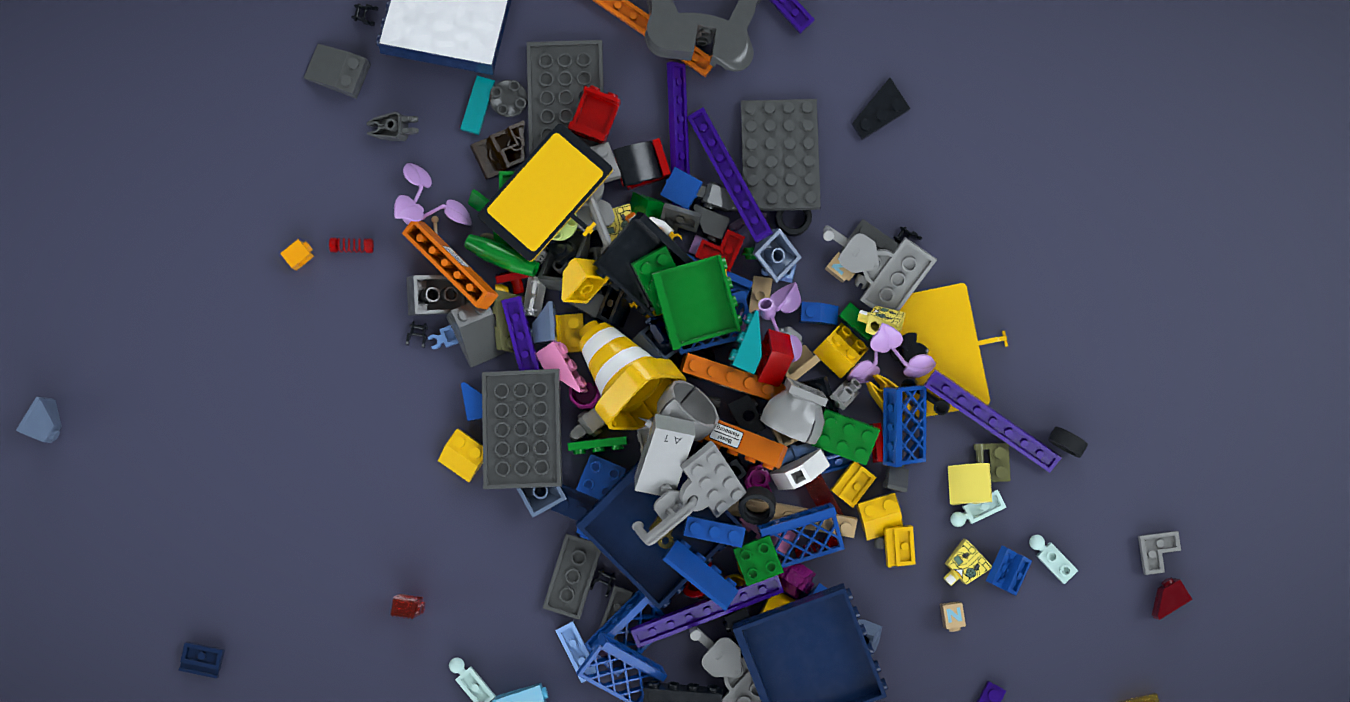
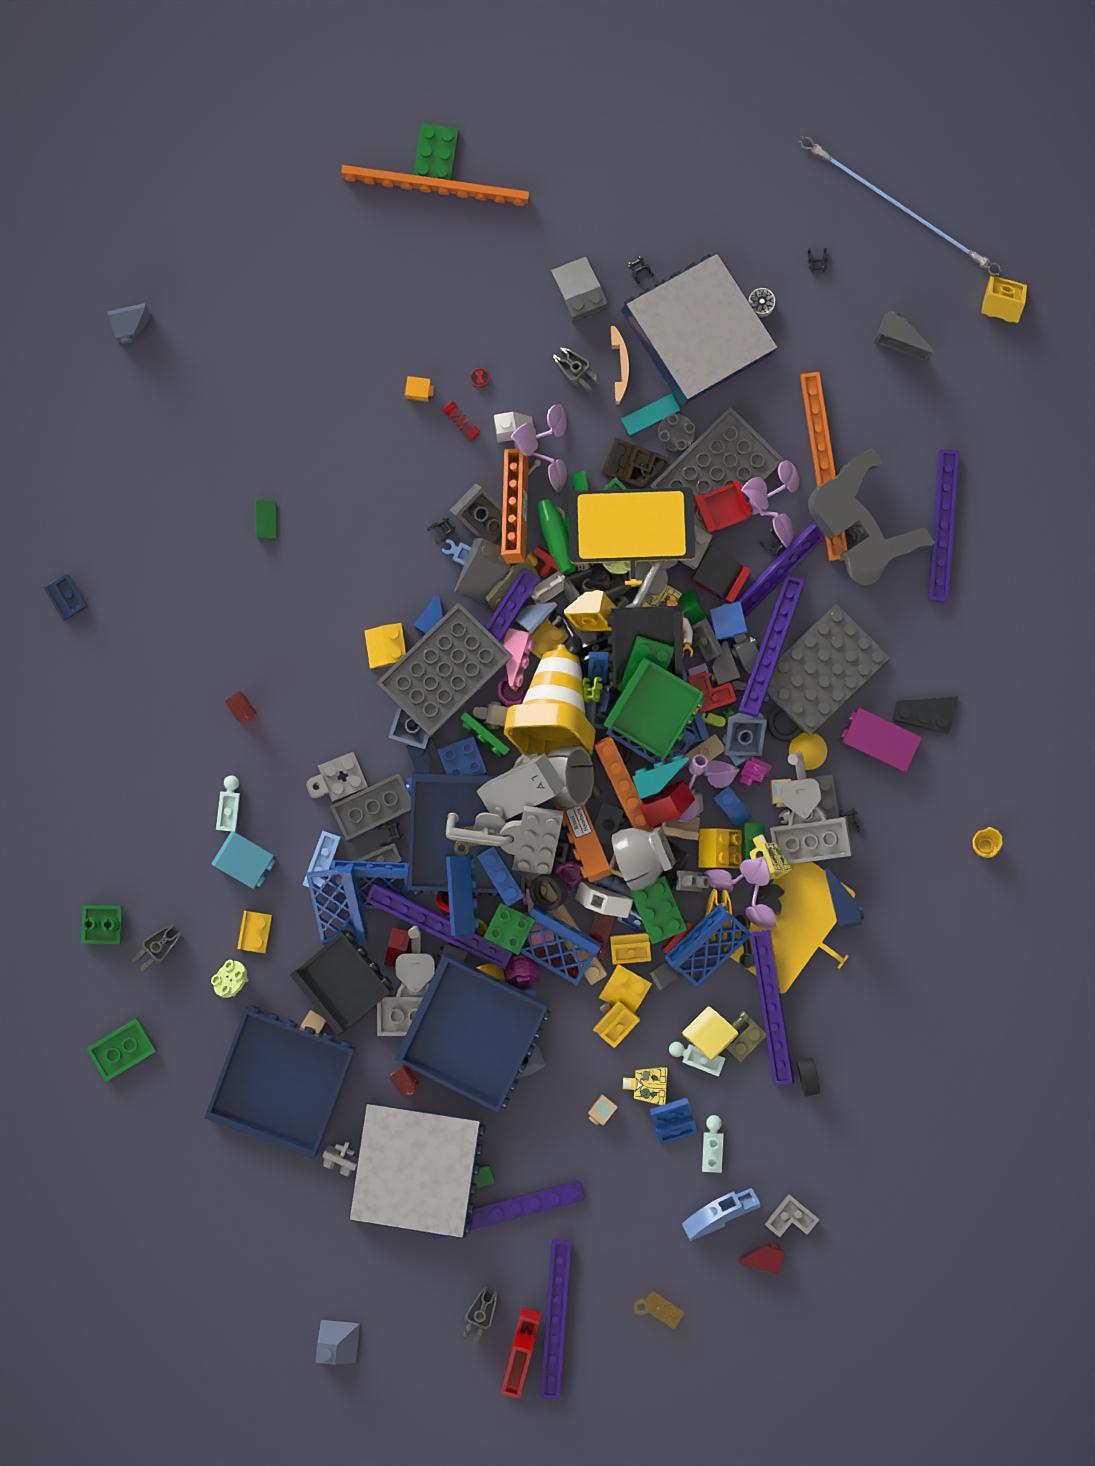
camera: 45 degrees right, 0 degrees up
none -> green slope [255,500,277,540]
none -> light grey plate [306,752,368,802]
none -> orange plate [341,165,529,206]
none -> dark red slope [384,927,411,968]
none -> green plate [413,123,459,180]
none -> tile [470,368,489,388]
none -> white slope [494,412,534,443]
none -> black bar [549,613,582,655]
none -> lime piece [582,677,602,703]
none -> blue hinge [588,652,608,687]
none -> light nougat slope [610,326,629,405]
none -> medium blue slope [682,1188,760,1241]
none -> lime piece [701,713,725,727]
none -> magenta hair [739,757,773,788]
none -> lavender plant [741,460,800,548]
none -> black piece [759,529,785,557]
none -> yellow dish [789,732,827,770]
none -> dark blue slope [825,868,865,930]
none -> magenta panel [840,708,922,773]
none -> yellow hair [972,827,1003,858]

